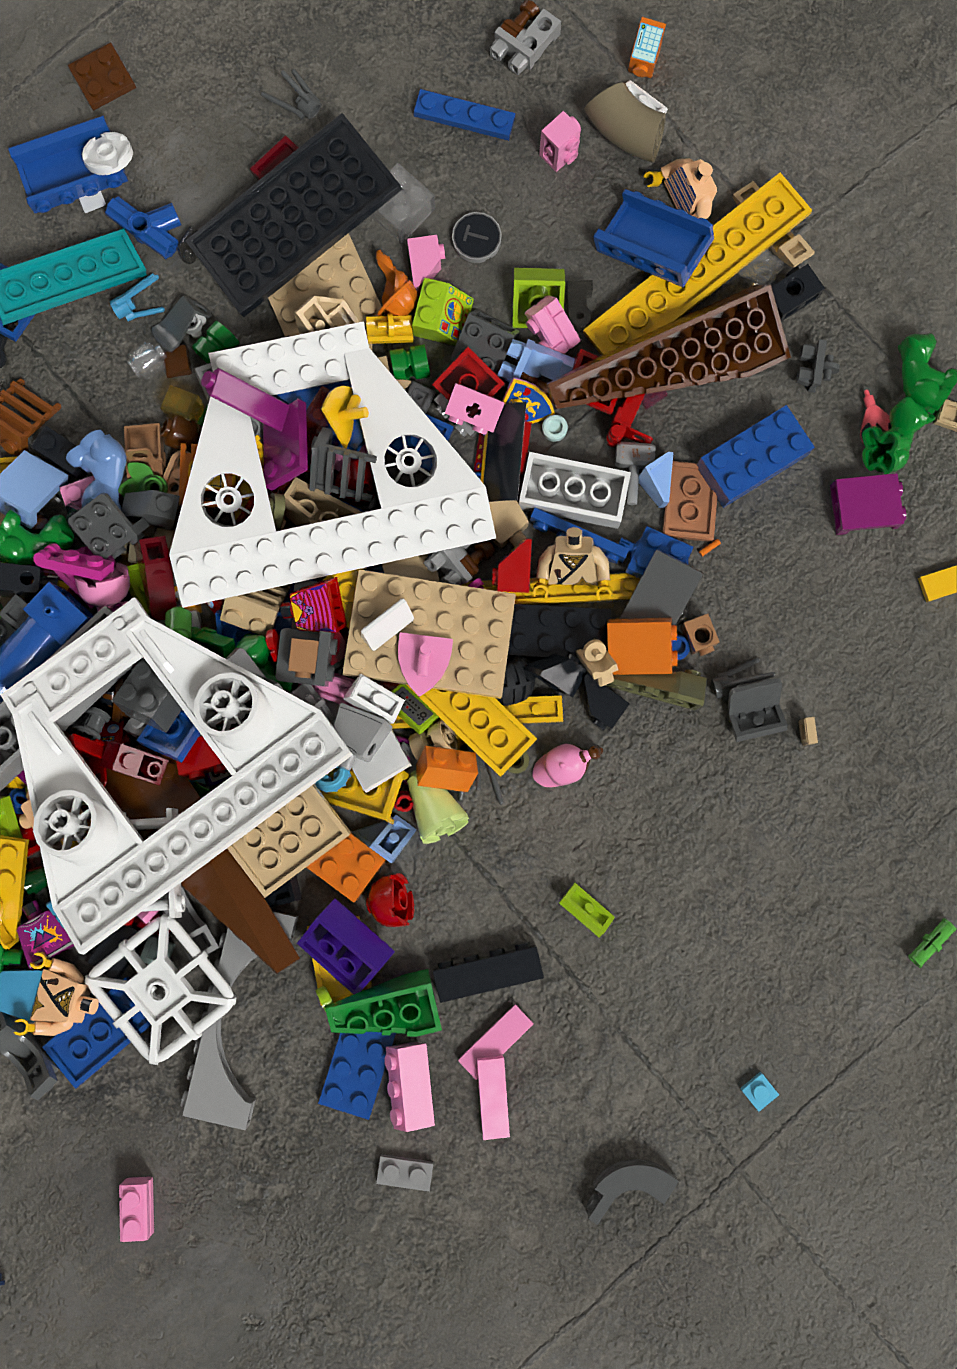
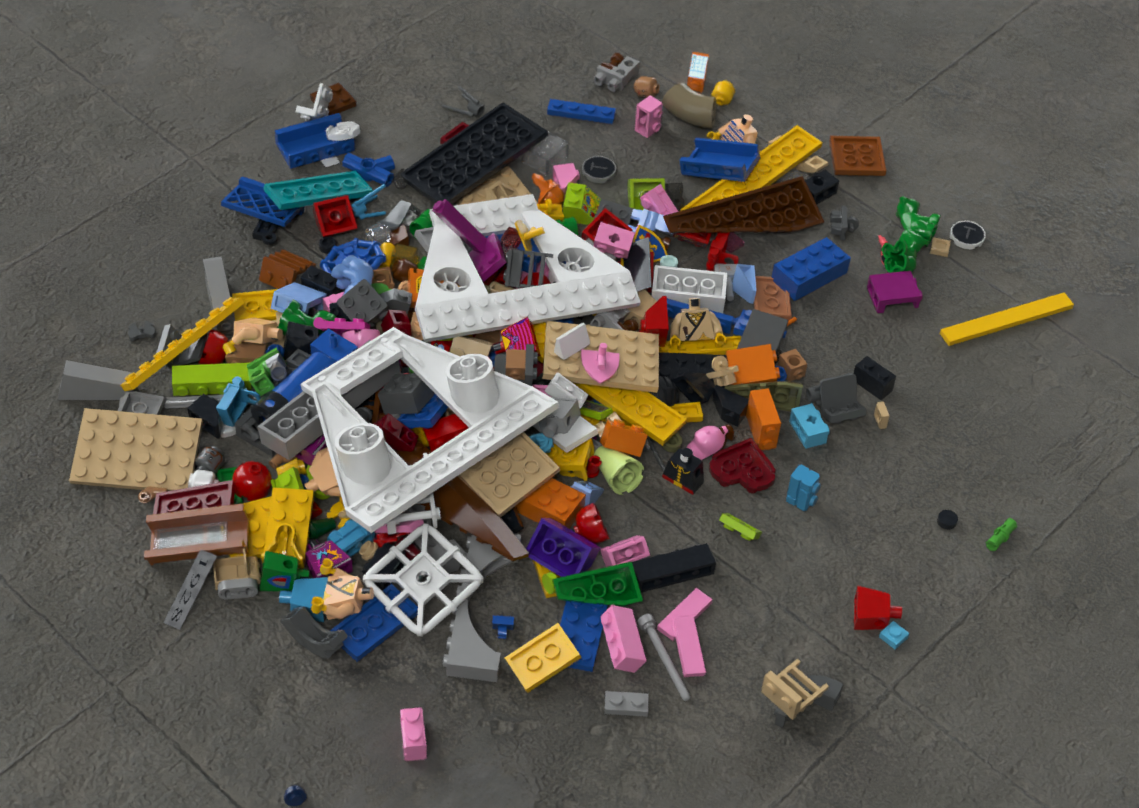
camera: 10 degrees left, 35 degrees down
none -> white bracket [295,83,333,121]
none -> red slope [312,195,358,237]
none -> black tile [319,237,337,254]
none -> blue plate [320,238,386,274]
none -> yellow cone [379,242,397,268]
none -> blue tile [492,615,514,639]
none -> yellow plate [505,623,581,693]
none -> bright pink brick [600,535,650,567]
none -> medium nougat head [634,76,660,98]
none -> light grey piece [637,614,690,701]
none -> black torso [662,448,704,495]
none -> dark red plate [709,438,775,493]
none -> yellow head [711,80,735,106]
none -> orange brick [746,388,781,450]
none -> tan plate [761,659,829,720]
none -> dark azure brick [786,464,821,511]
none -> medium azure brick [789,403,830,449]
none -> dark orange plate [829,136,886,176]
none -> black brick [853,356,896,400]
none -> red torso [854,586,902,630]
none -> black tile [937,510,958,530]

